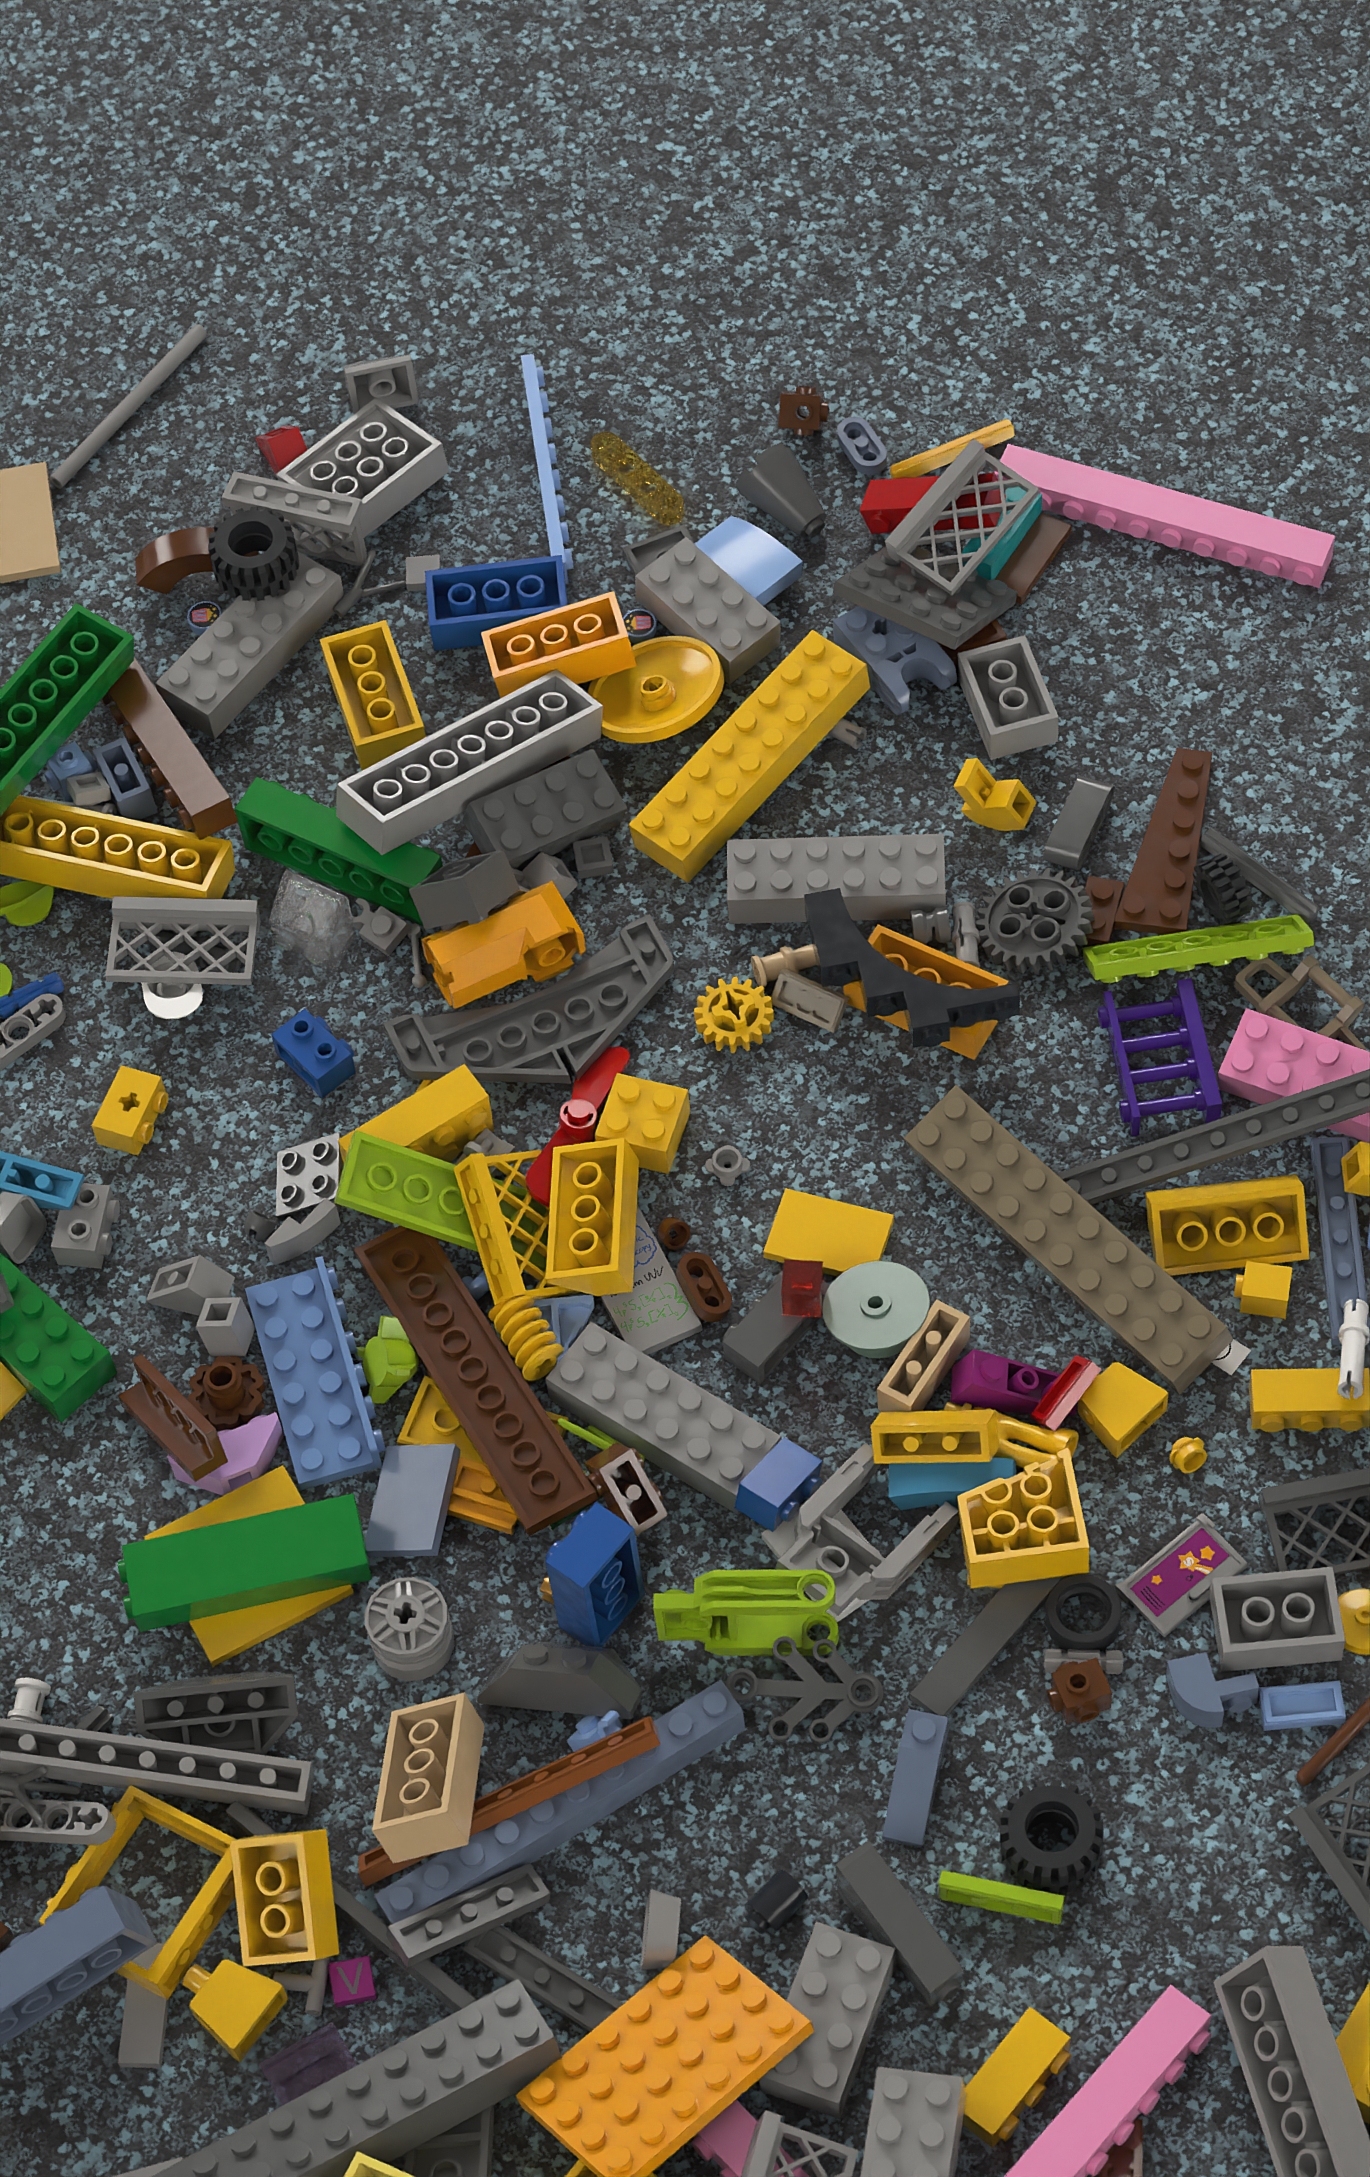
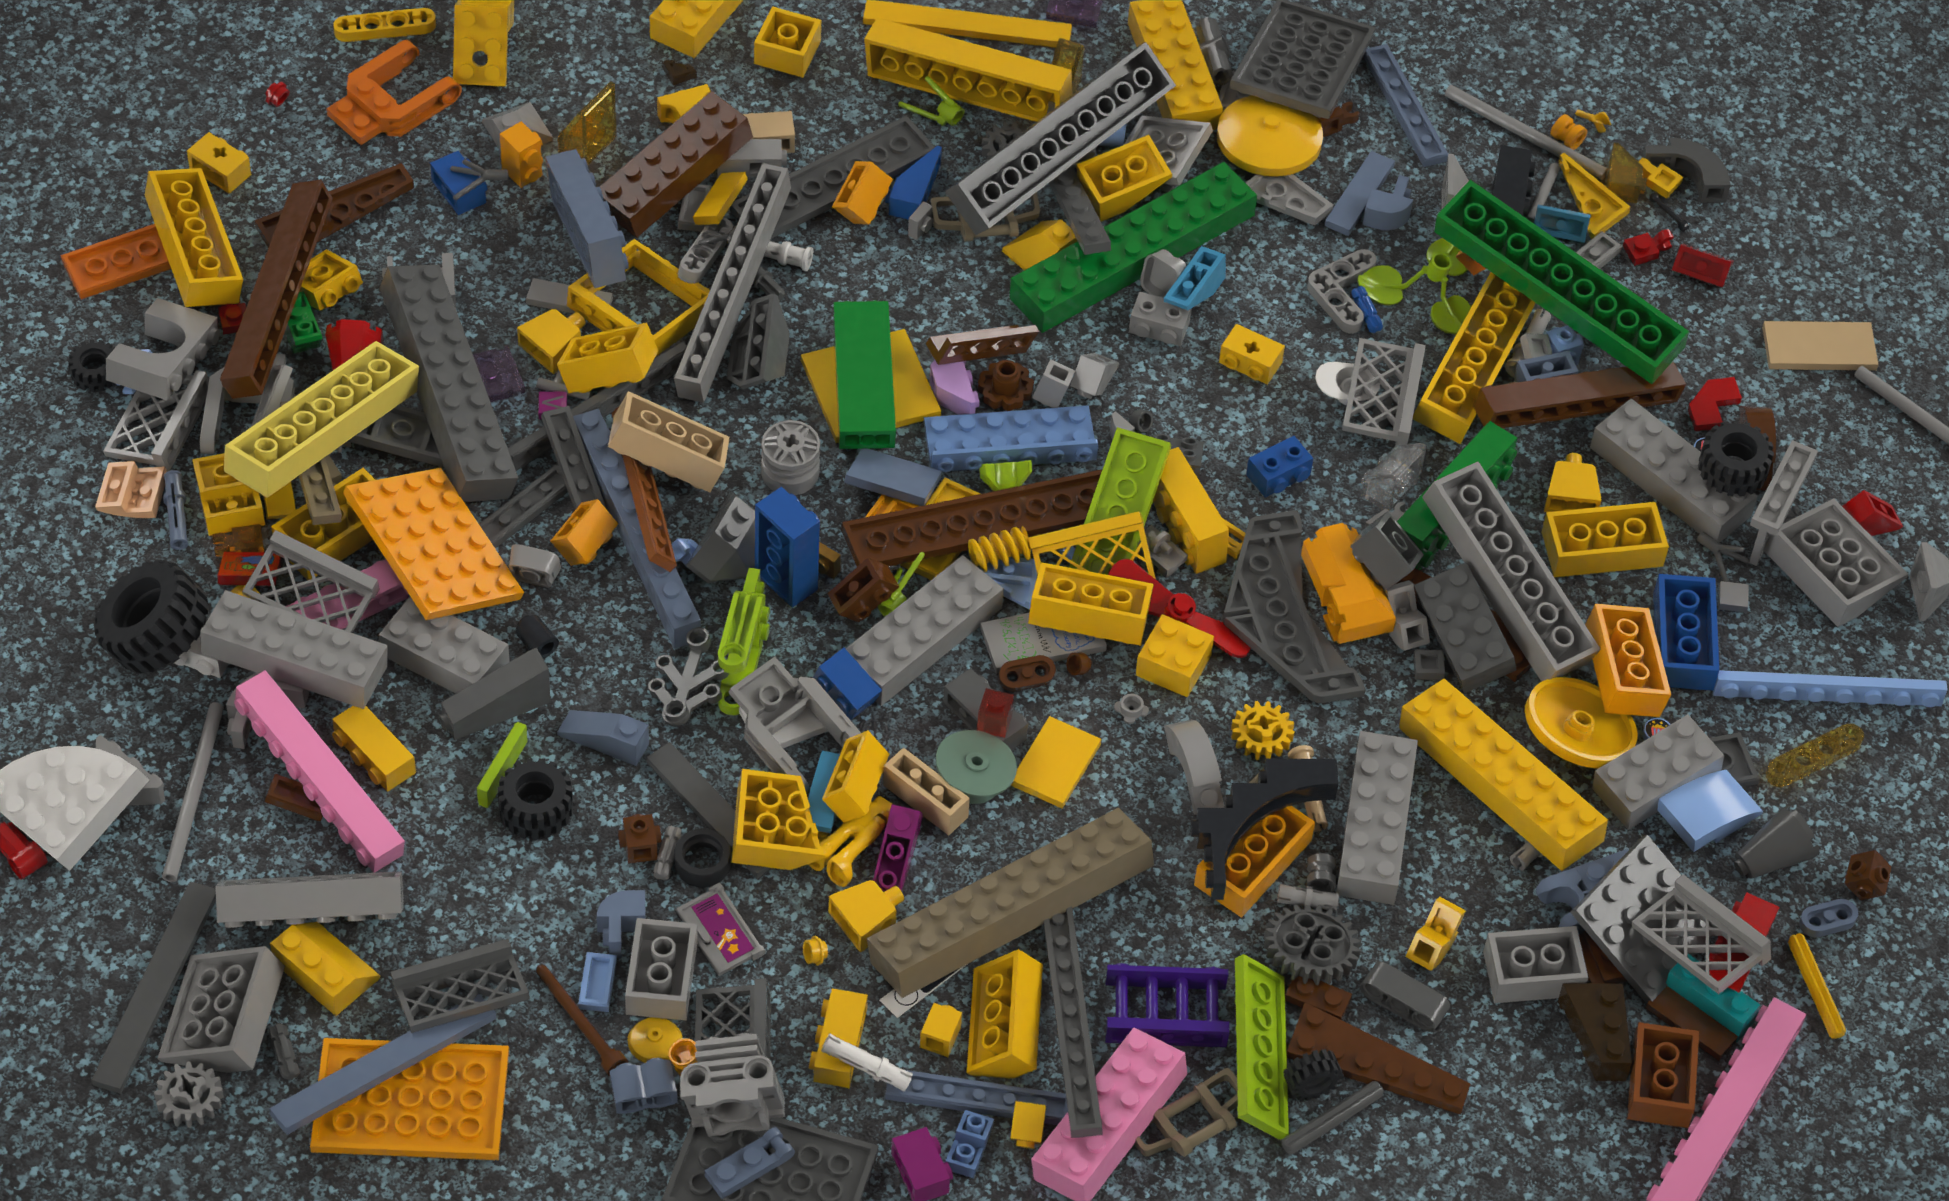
camera: 90 degrees right, 5 degrees down
red tile [1030,1355,1102,1431] -> none
none -> light orange brick [550,499,618,566]
none -> light grey arch [1164,719,1224,815]
none -> yellow torso [1544,453,1601,512]
none -> dark brown wedge [1557,983,1632,1081]
none -> dark orange brick [1627,1022,1699,1128]
none -> red tile [1688,377,1742,431]

